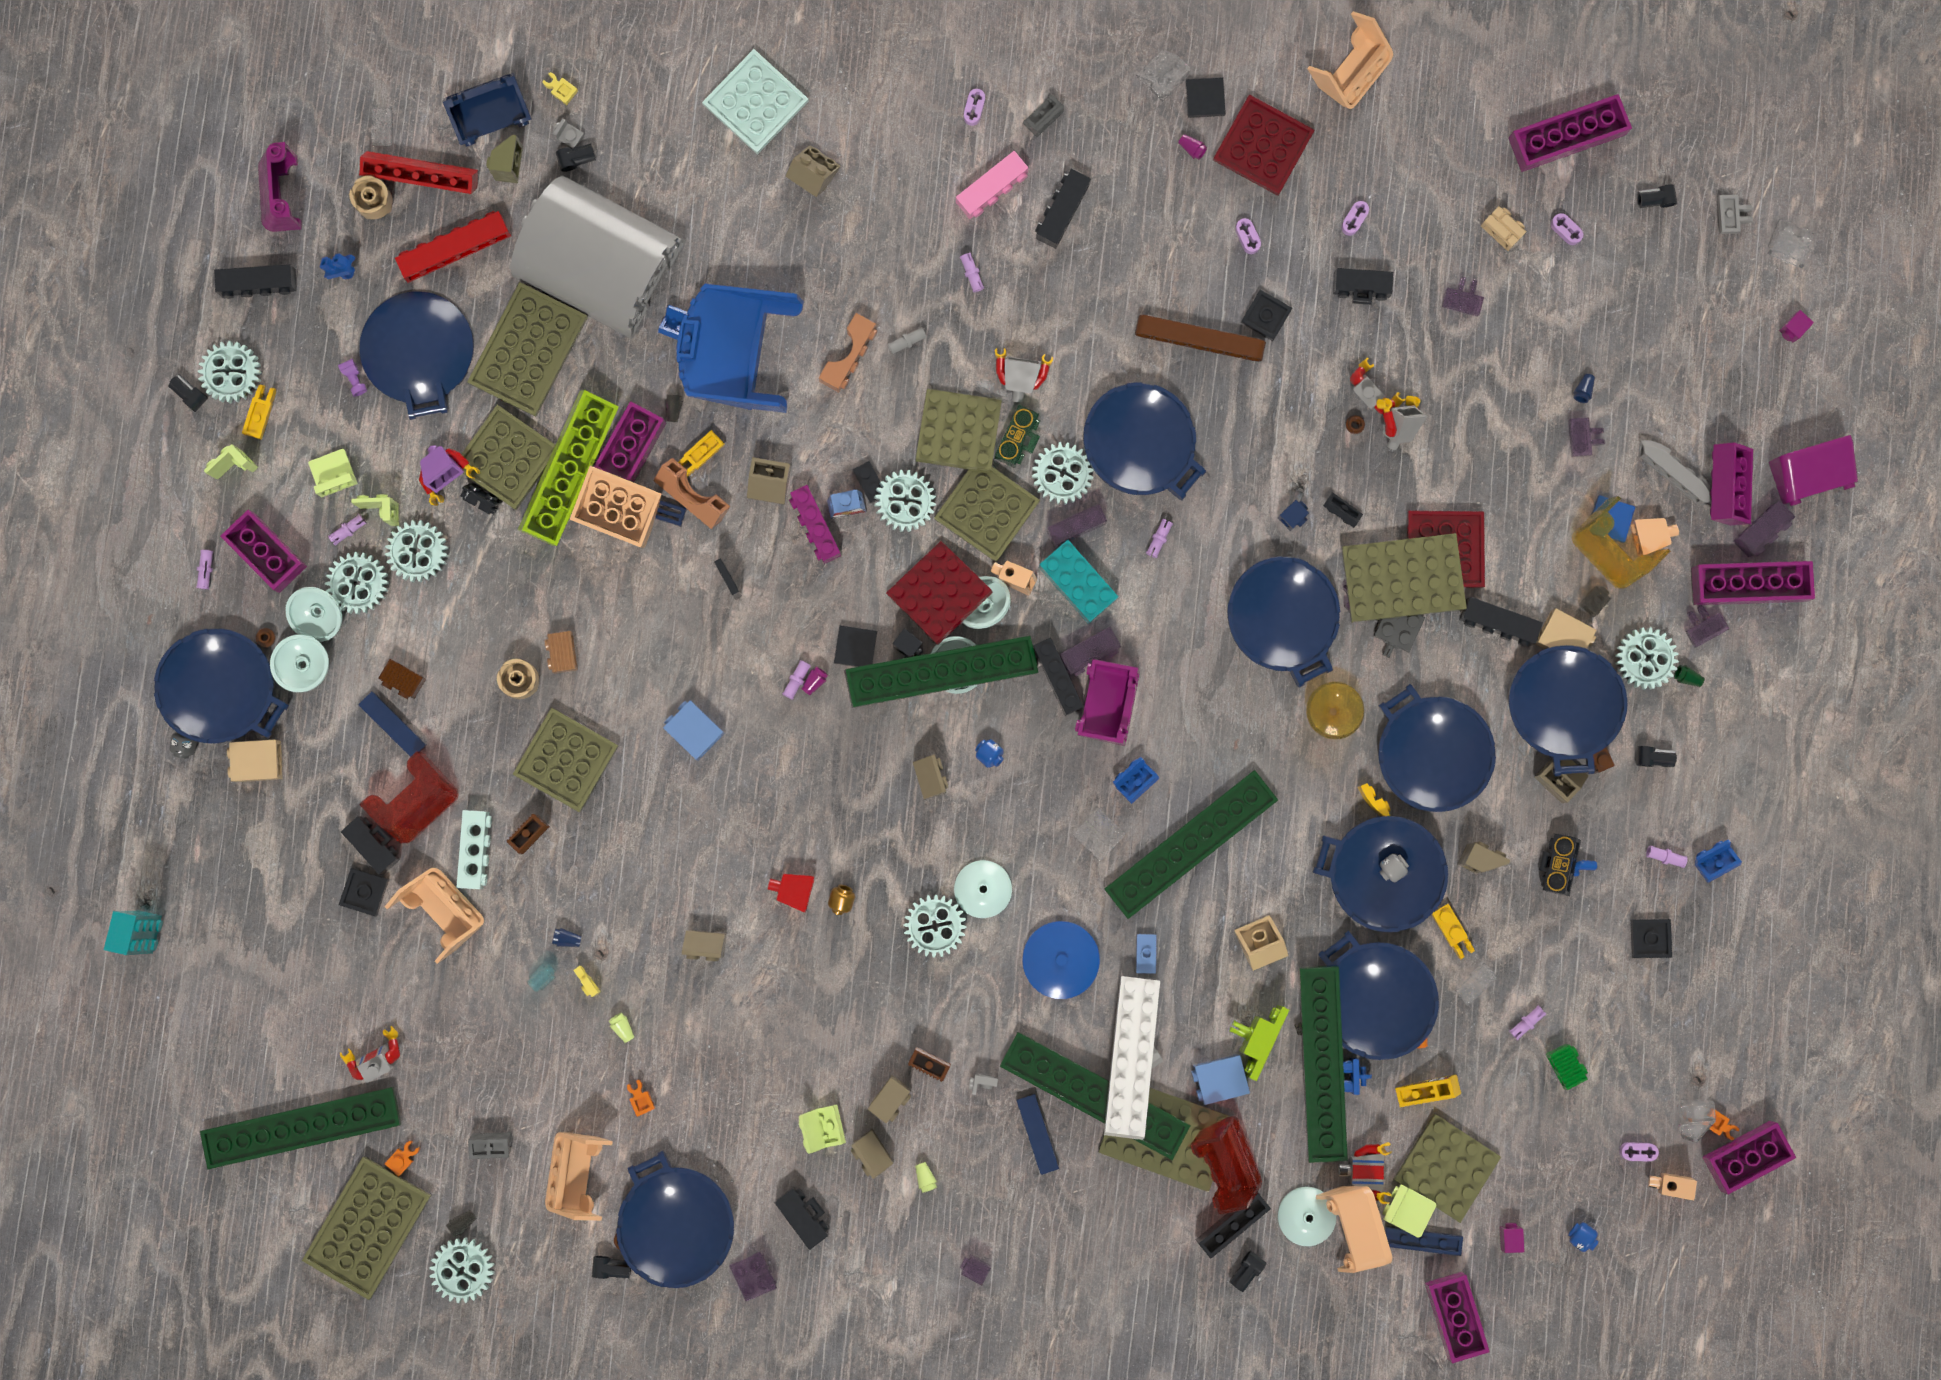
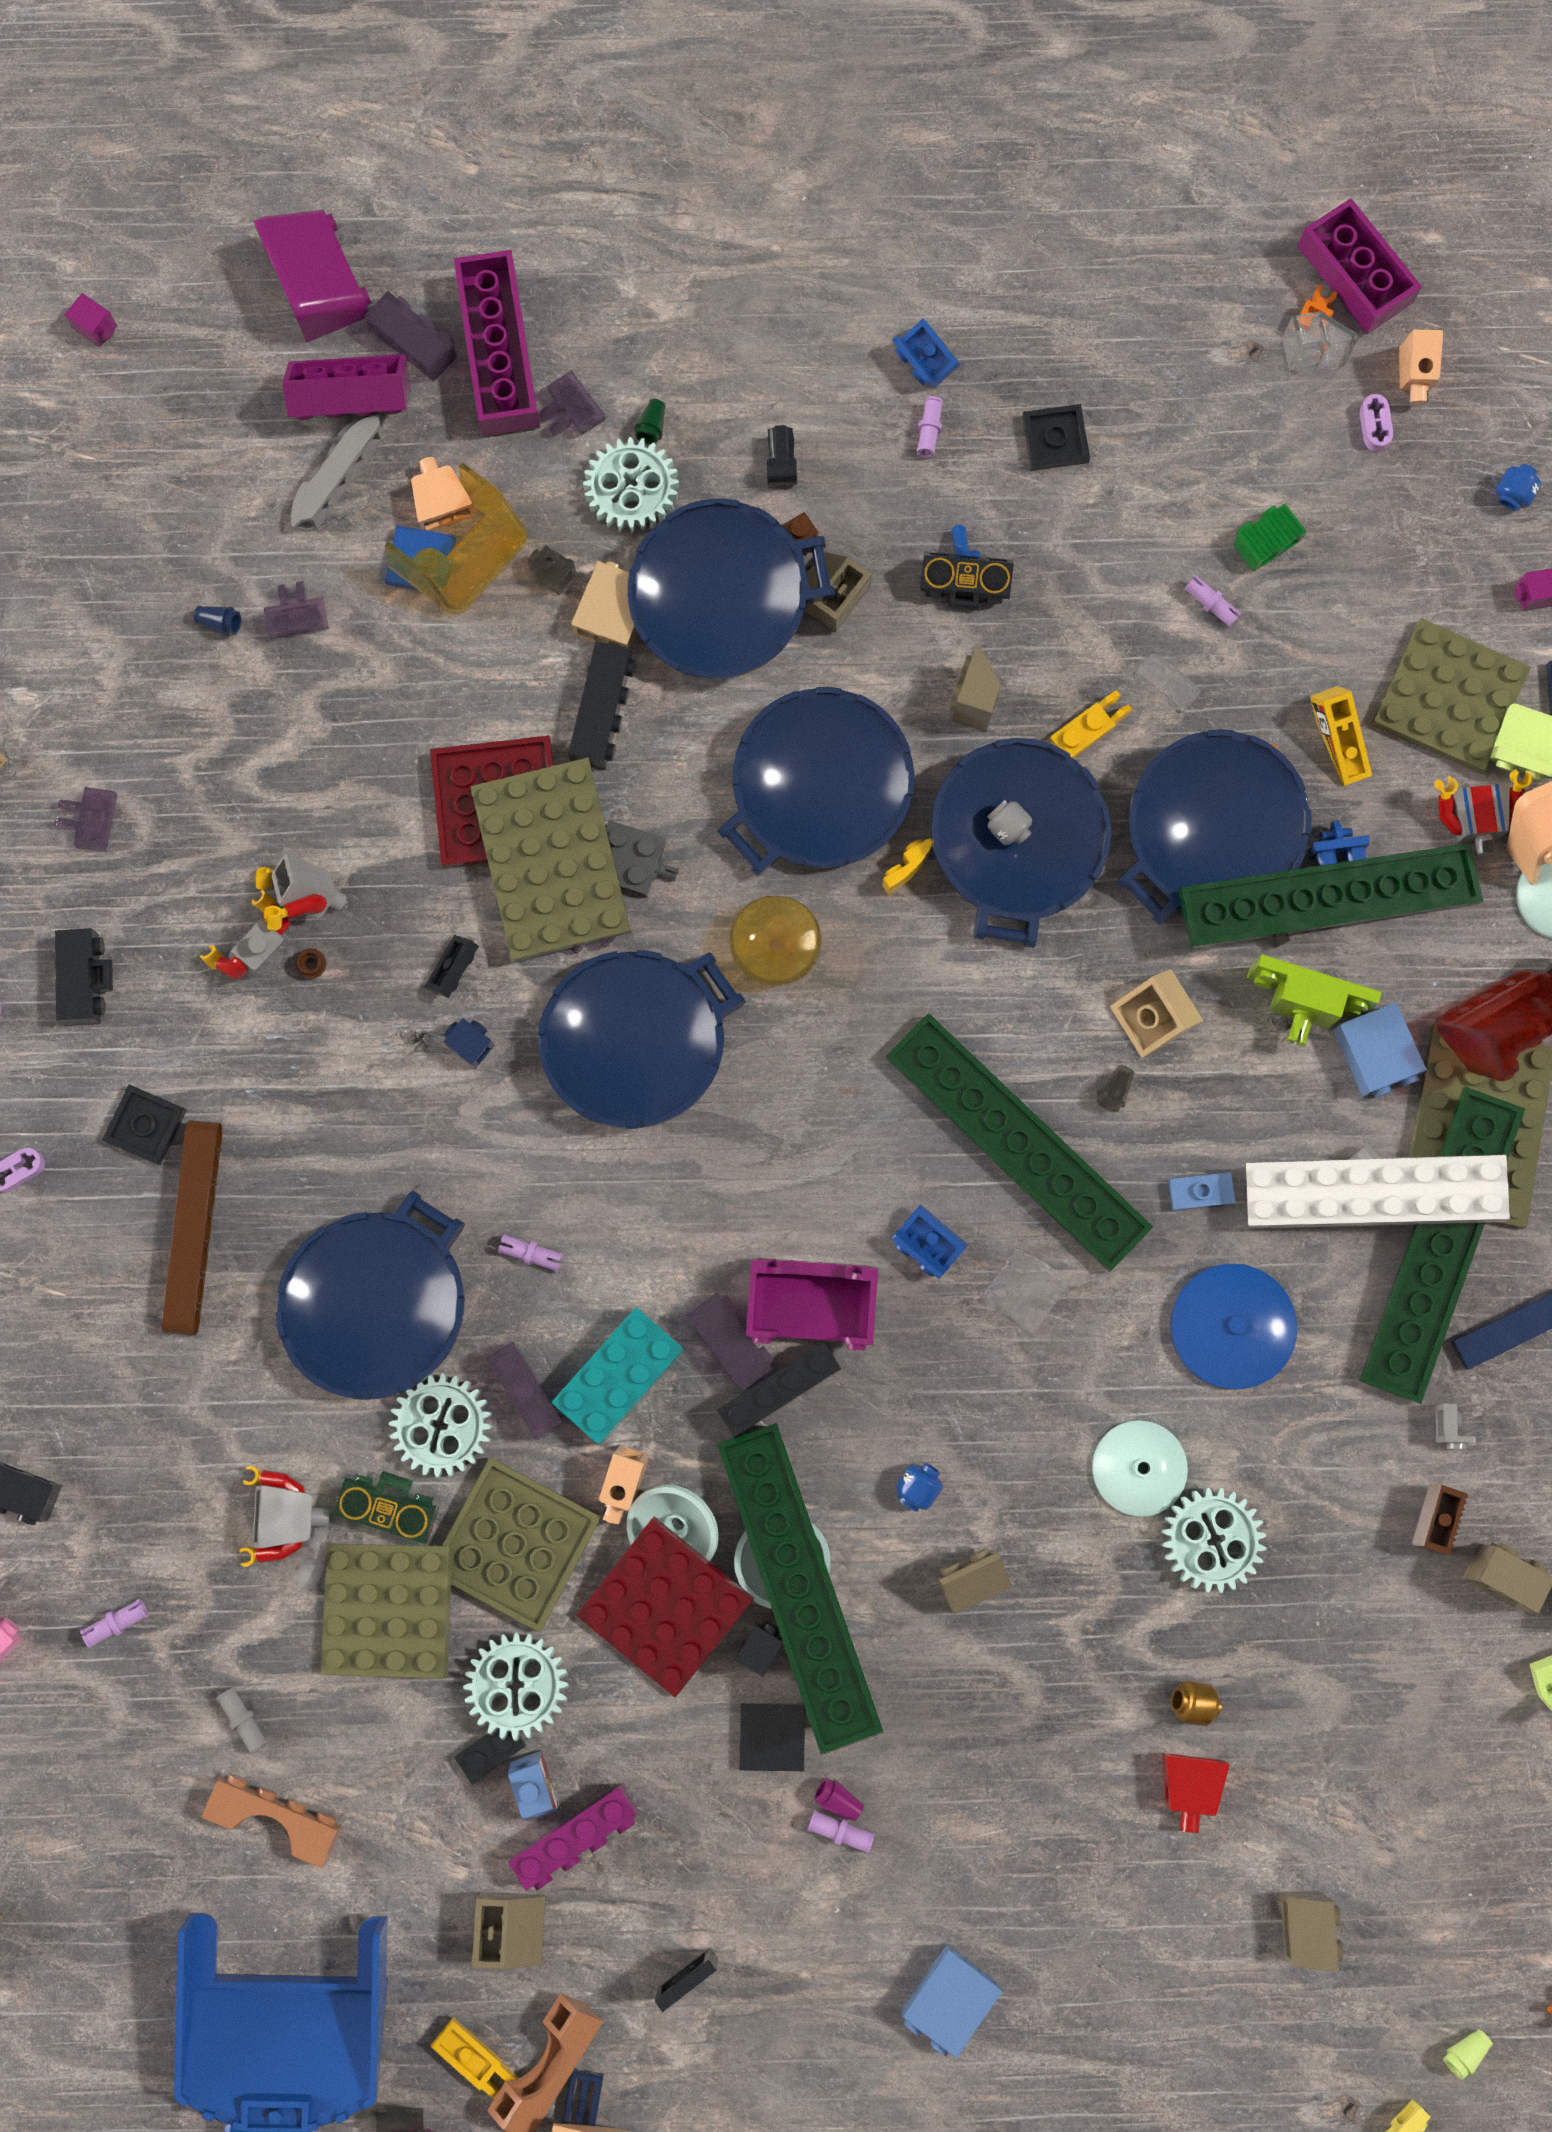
camera: 90 degrees left, 5 degrees down
none -> clear smoke cone [1097,1065,1134,1113]

